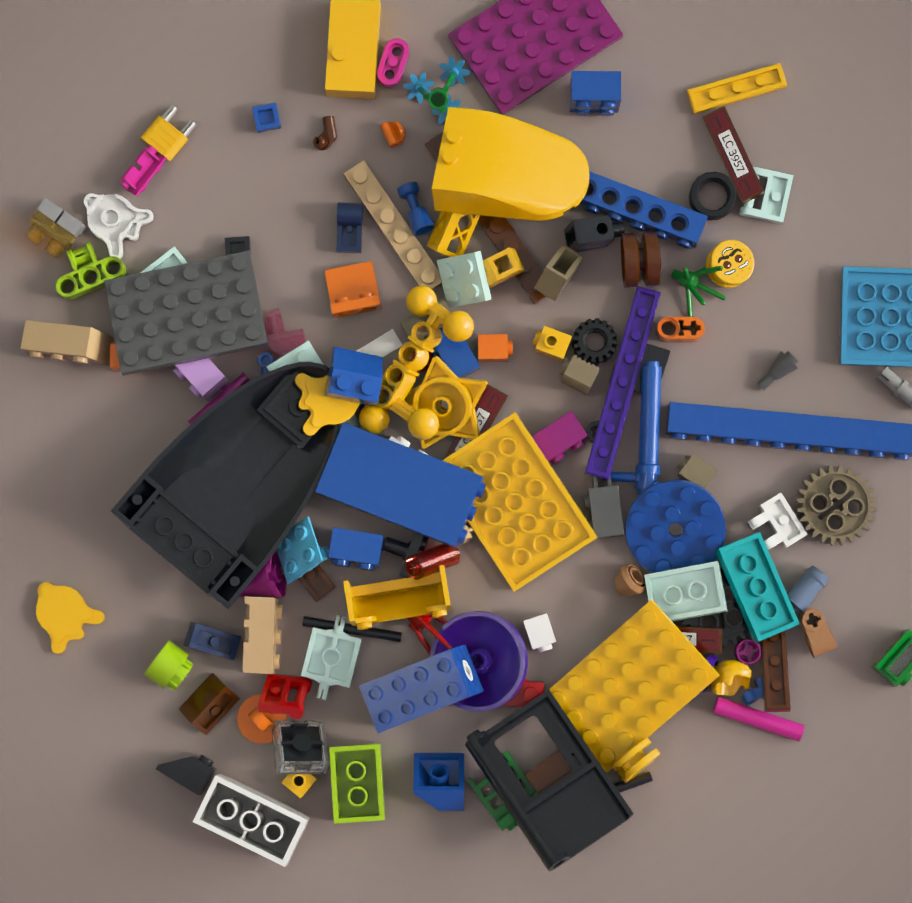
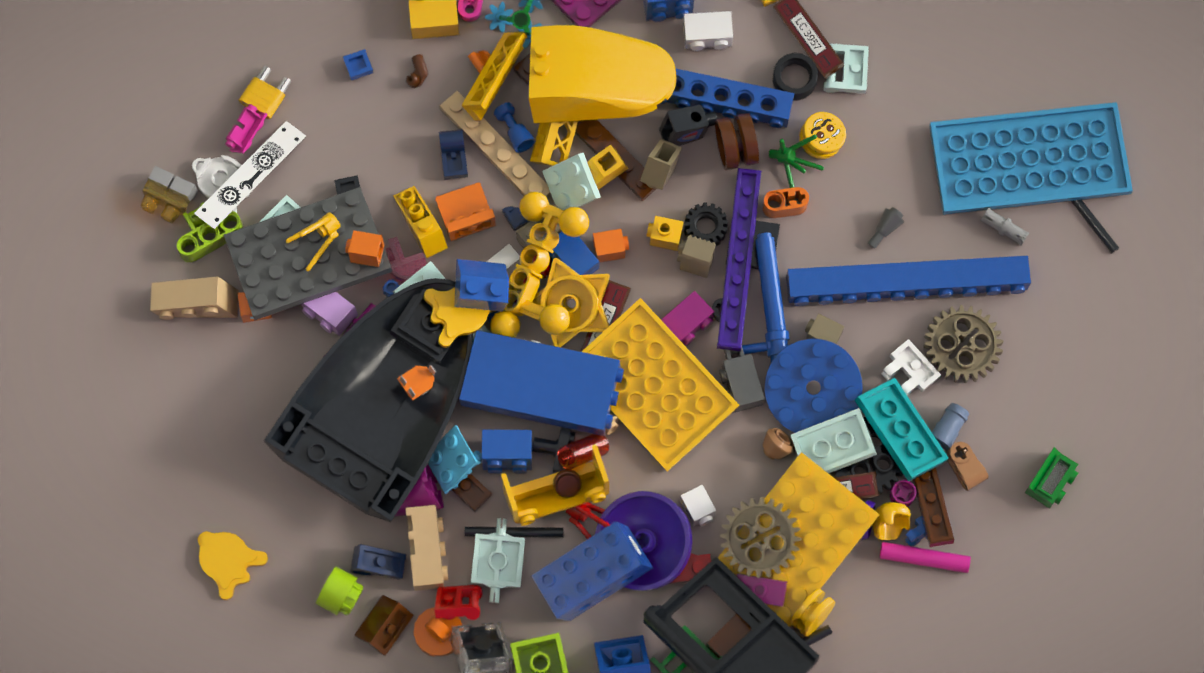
camera: 15 degrees left, 10 degrees down
none -> white sticker [194,121,306,229]
none -> yellow plant [286,212,341,272]
none -> orange brick [345,230,384,267]
none -> yellow slope [393,186,448,258]
none -> orange piece [397,365,436,401]
none -> yellow fence [461,32,528,121]
none -> dark blue tile [502,206,530,231]
none -> reddish brown piece [553,469,582,498]
none -> white brick [683,11,733,51]
none -> dark tan gear [720,497,802,578]
none -> magenta plate [737,573,787,607]

